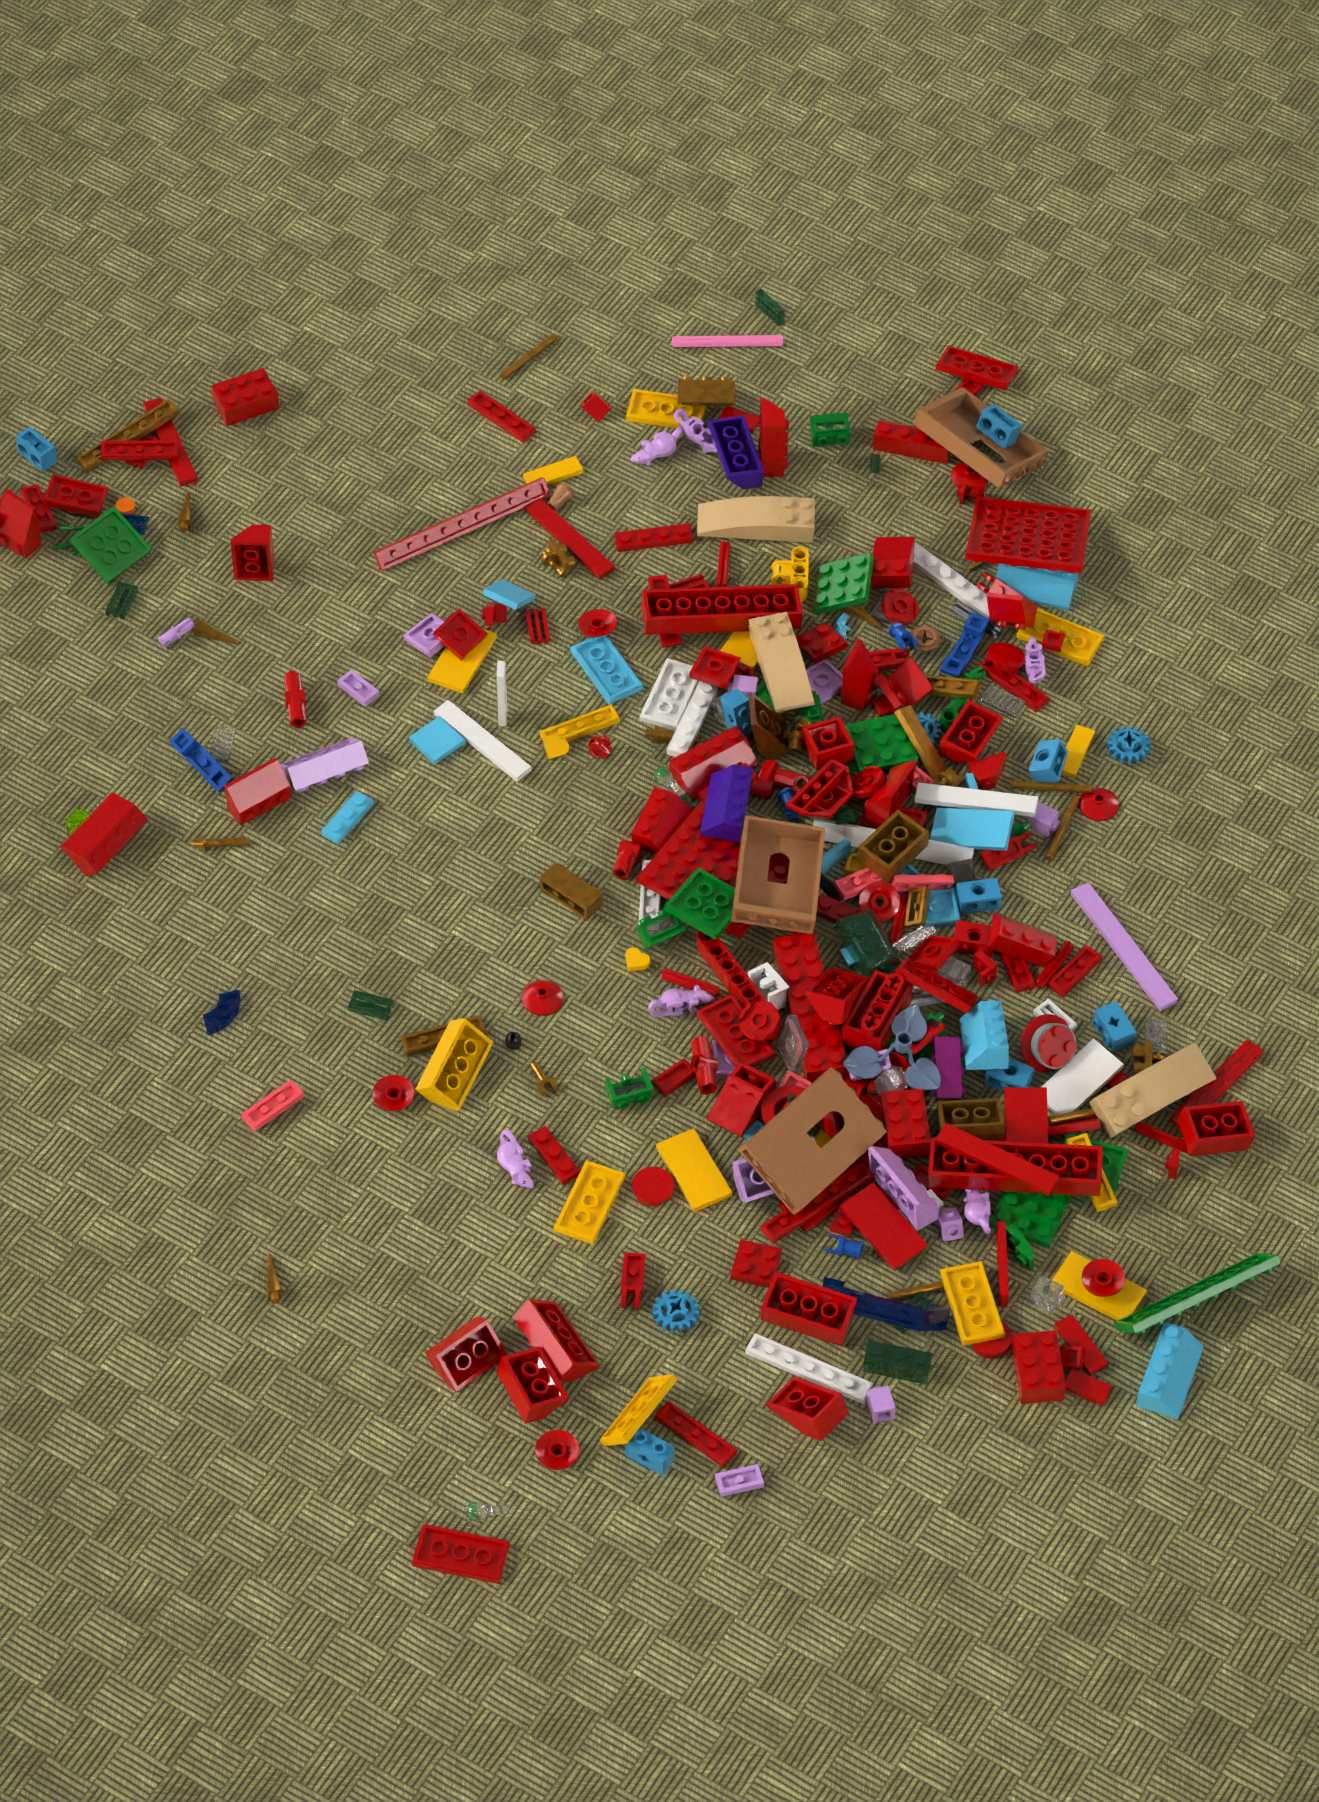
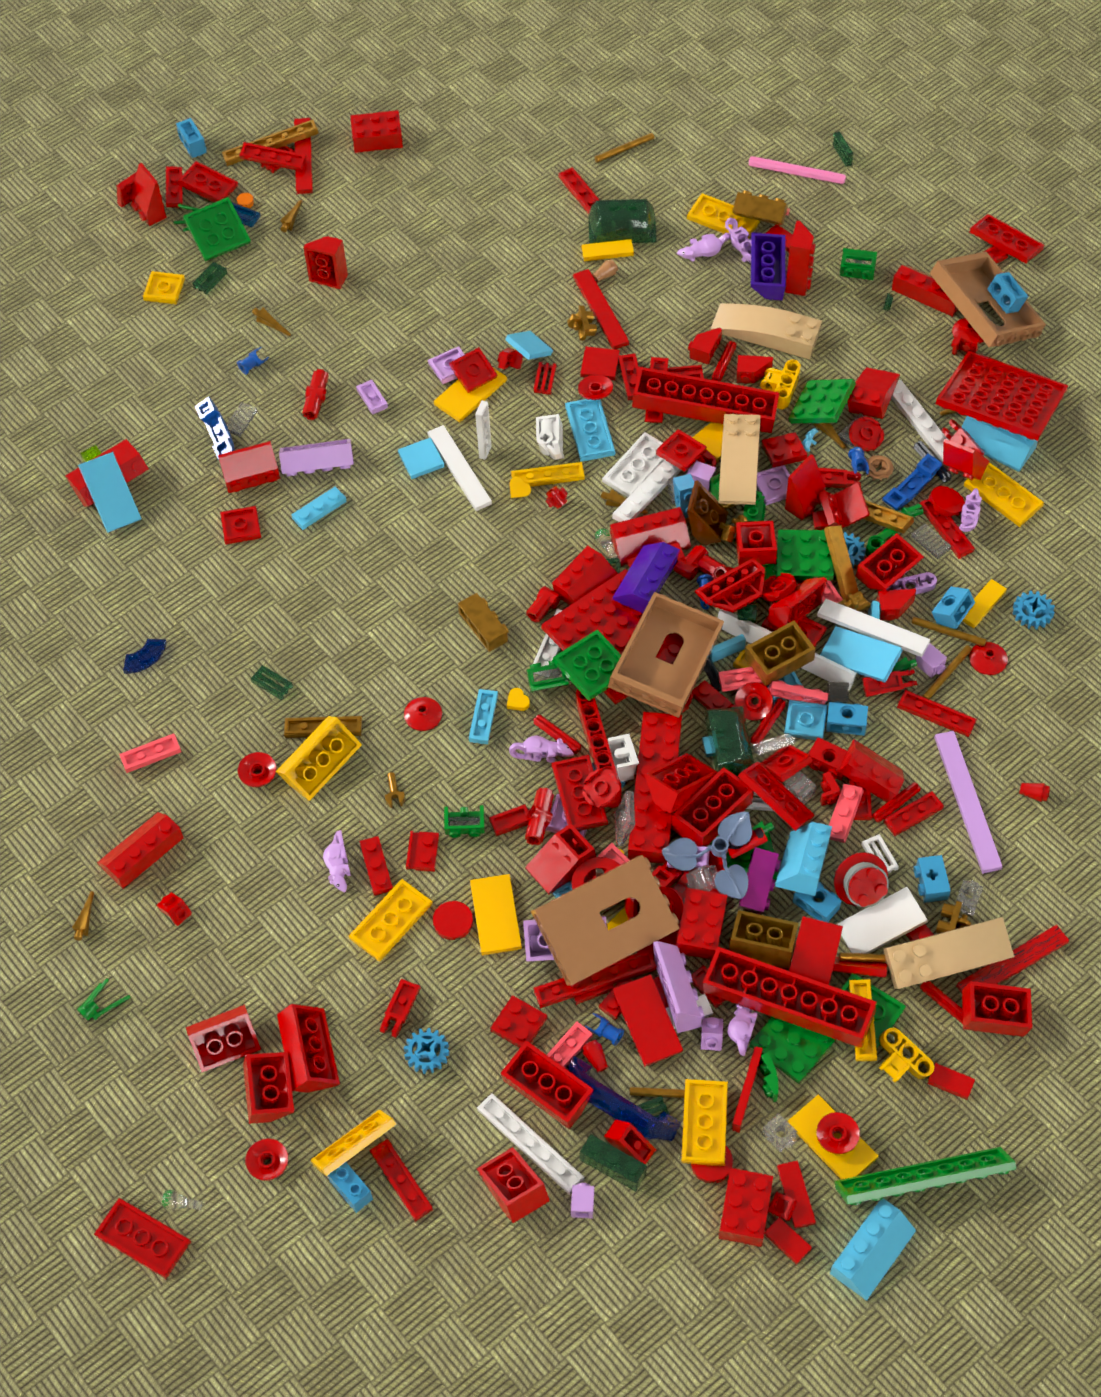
camera: 20 degrees right, 5 degrees up
lavender axle [157,618,195,648] -> none
pearl gold piece [189,835,250,851] -> none
plate [373,477,551,571] -> none
black hinge [505,1032,522,1050] -> none
red panel [581,390,611,422] -> none
red plate [614,523,694,552] -> none
lavender plate [715,1464,764,1497] -> none
red beam [861,973,904,1037] -> none
pearl gold tile [904,886,931,929] -> none
red tile [936,1123,1060,1196] -> none
red tile [1041,629,1065,652] -> none
red plate [1165,1149,1180,1179] -> none
none -> green plant [77,978,131,1021]
none -> medium azure tile [78,452,141,533]
none -> red slope [97,812,184,889]
none -> yellow tile [143,271,185,304]
none -> red bracket [156,892,192,926]
none -> red tile [220,506,261,545]
none -> blue piece [237,347,269,375]
none -> red plate [406,831,440,872]
none -> medium azure plate [469,689,498,744]
none -> white piece [536,414,564,459]
none -> coral plate [547,1021,593,1068]
none -> red tile [580,346,620,381]
none -> red cone [582,1040,609,1073]
none -> clear green windscreen [588,199,656,244]
none -> red slope [604,1120,656,1167]
none -> red plate [618,353,639,401]
none -> red slope [688,328,722,365]
none -> red slope [736,355,773,384]
none -> coral plate [829,784,864,843]
none -> yellow piece [879,1028,934,1083]
none -> lavender beam [885,572,937,594]
none -> red tile [897,690,977,737]
none -> red tile [927,1063,975,1100]
none -> red cone [1019,783,1050,803]

